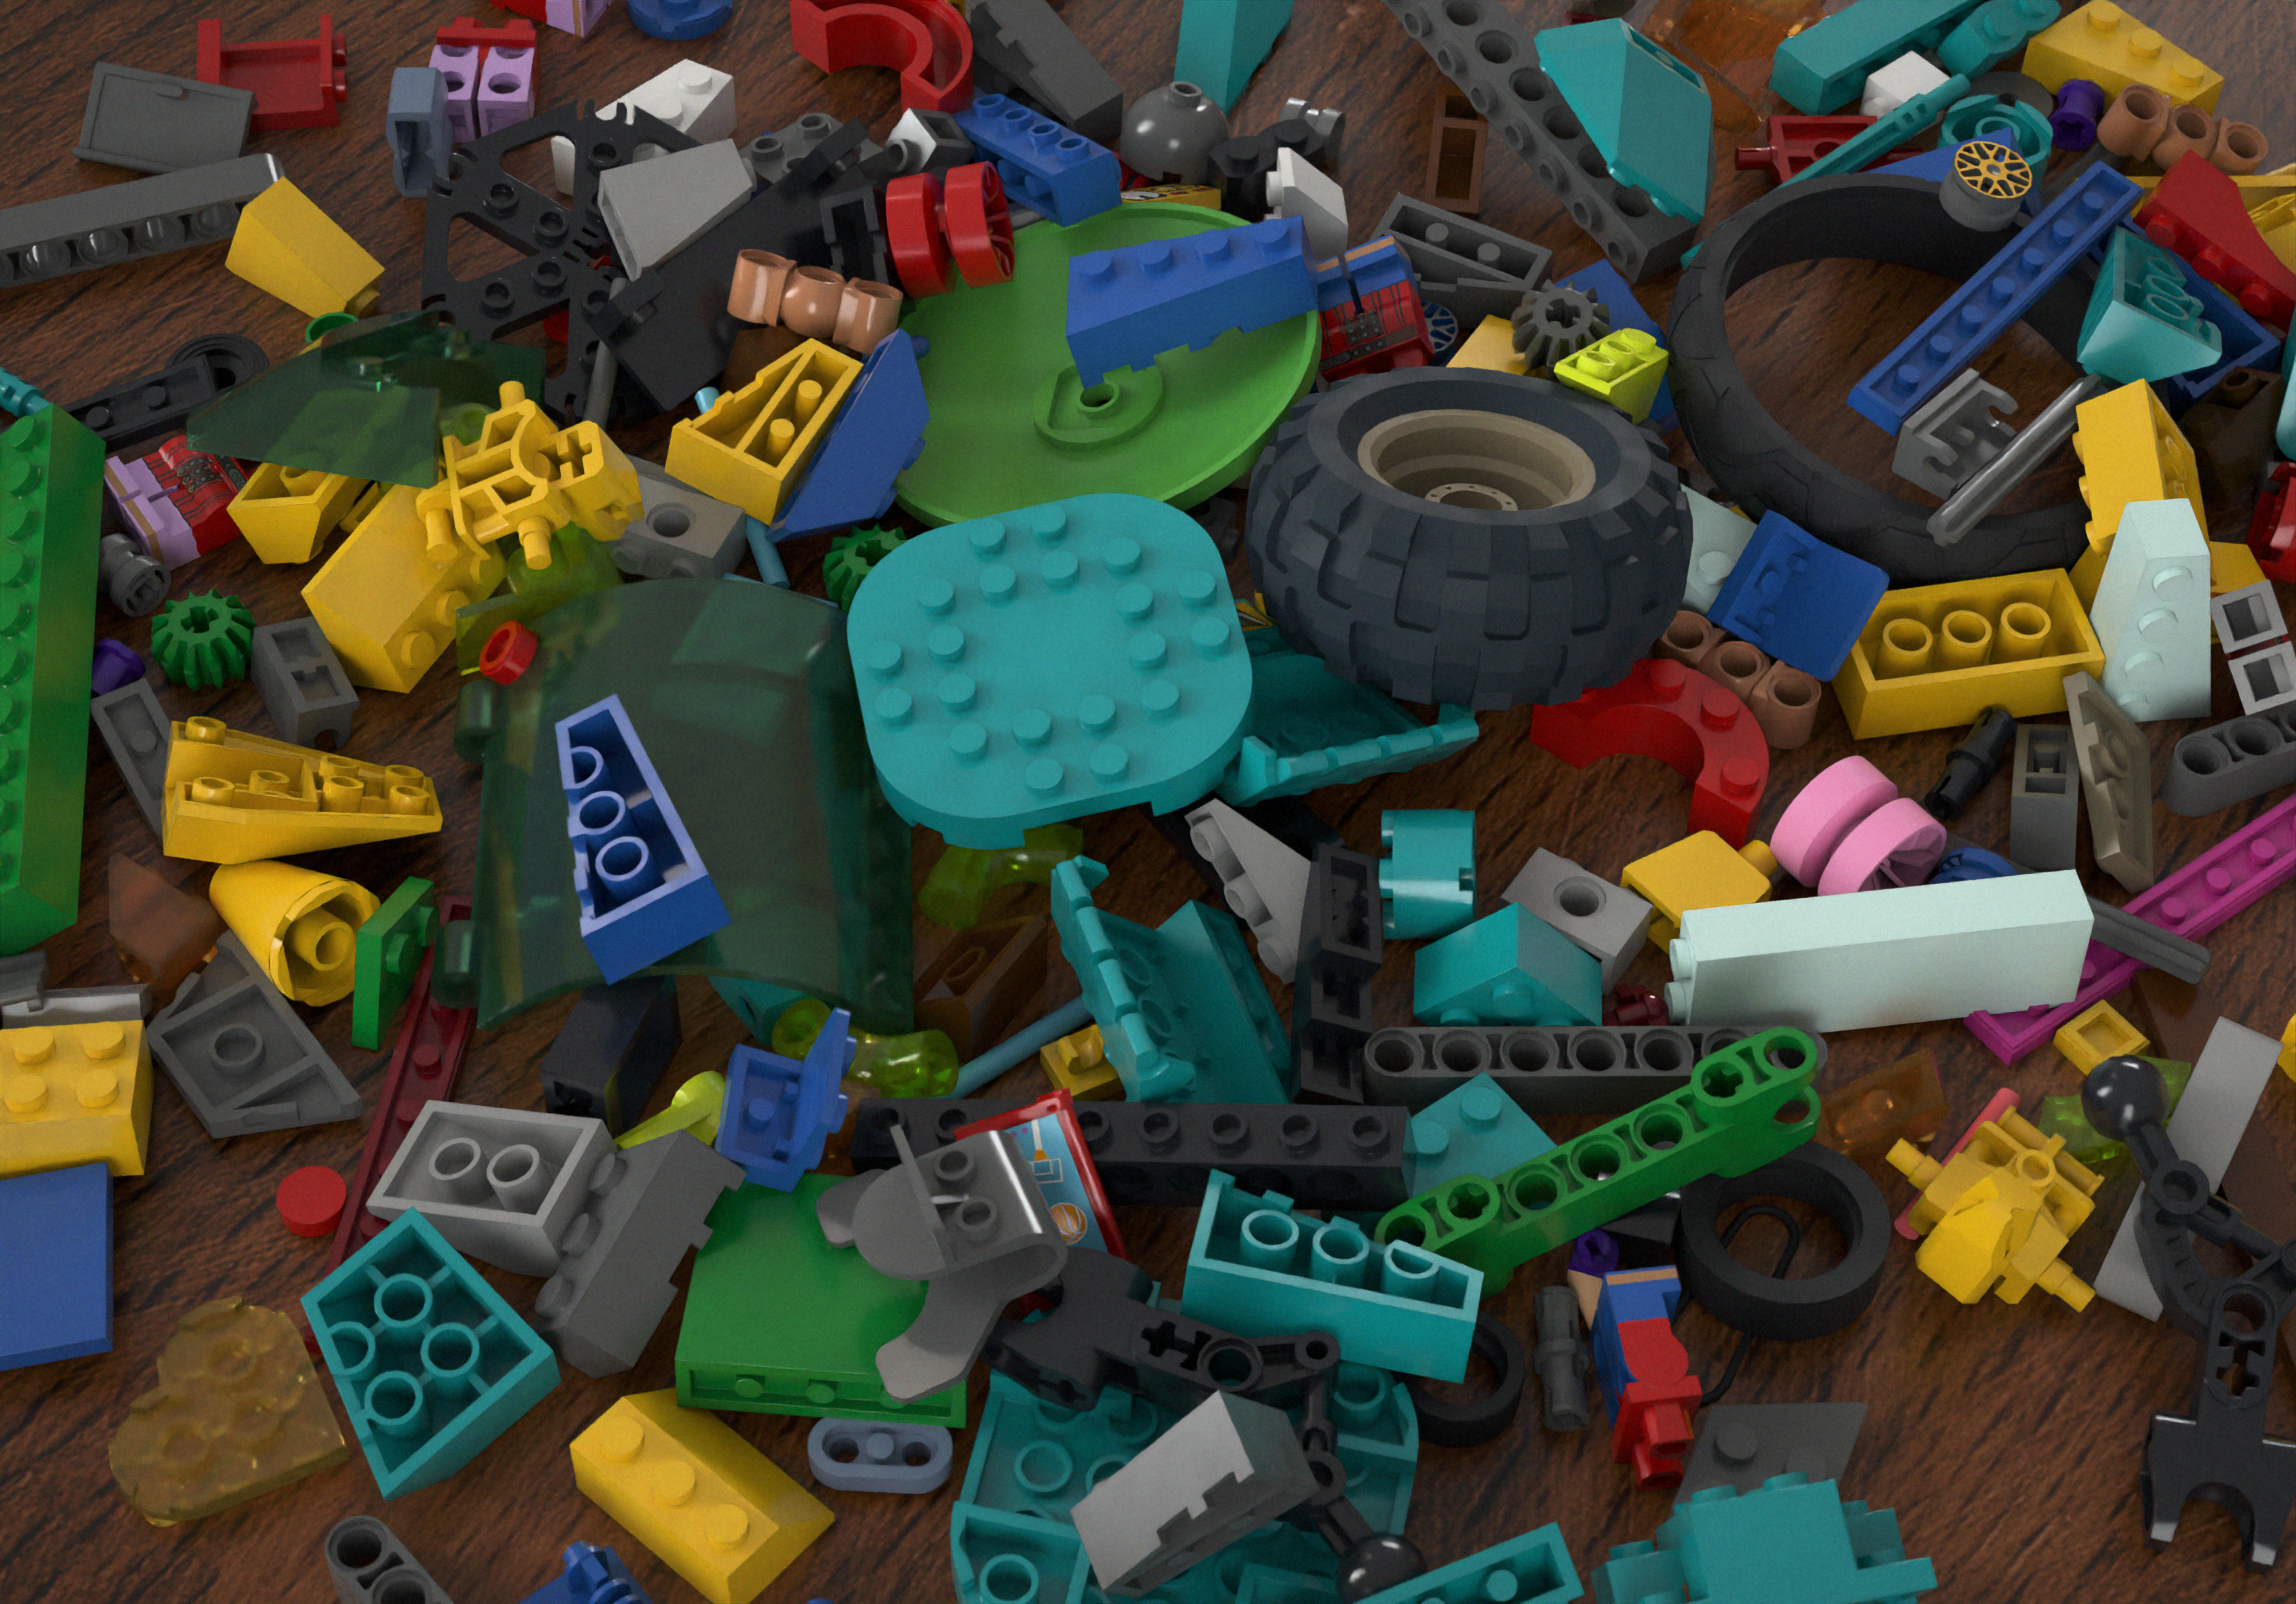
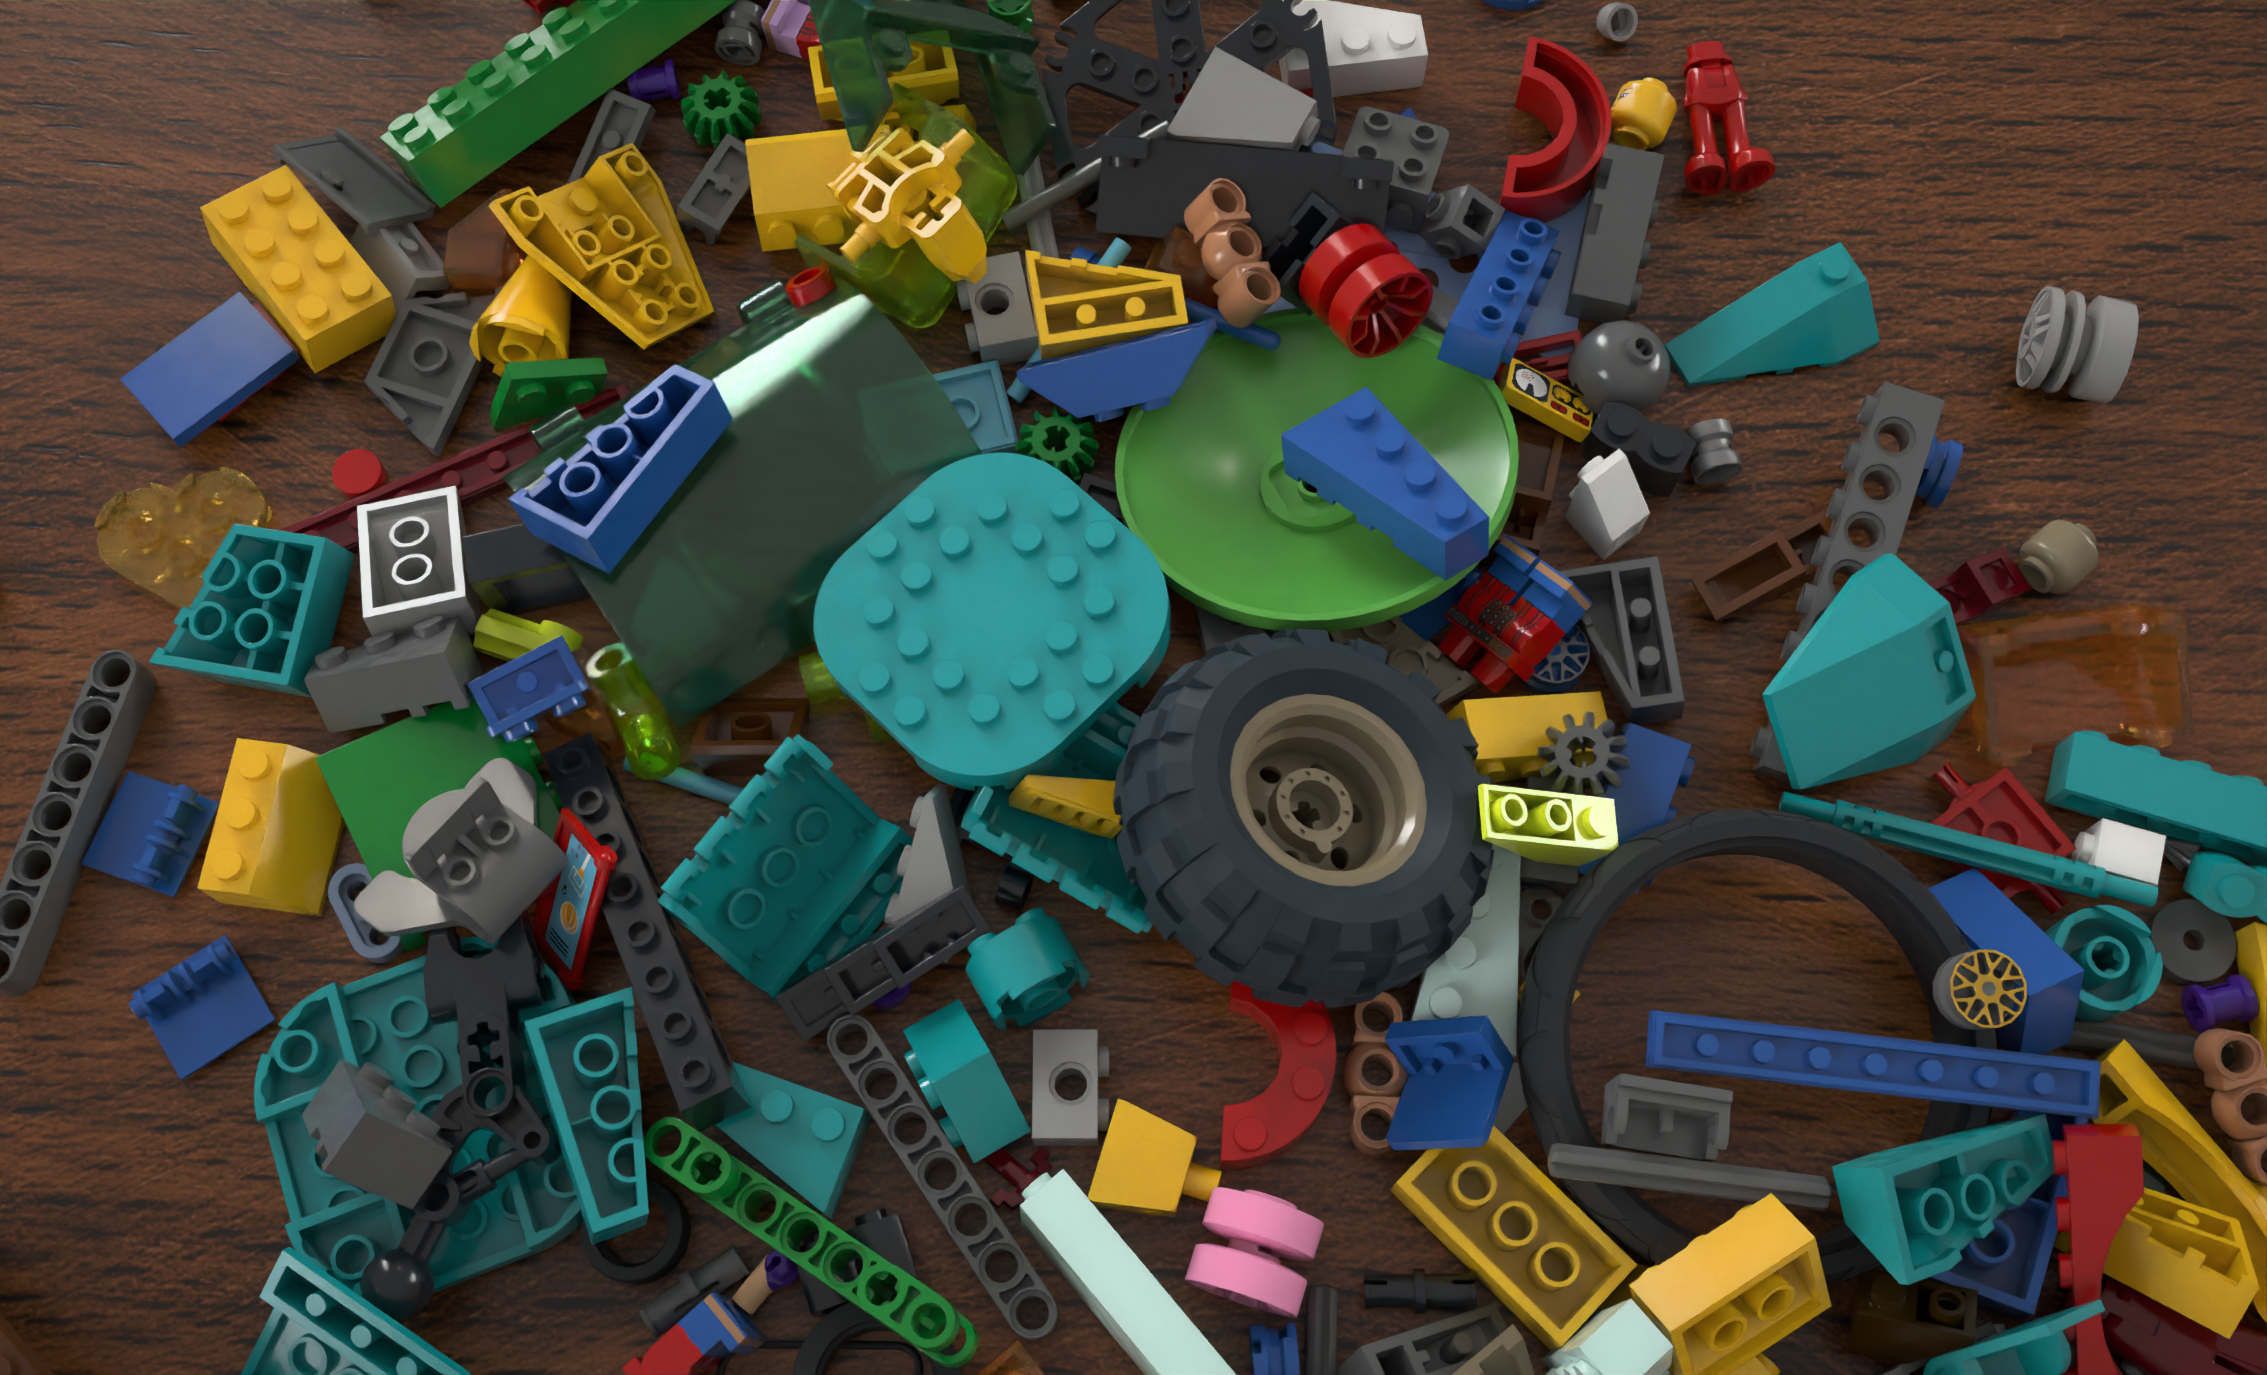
camera: 60 degrees right, 20 degrees up
none -> yellow slope [1009,775,1123,838]

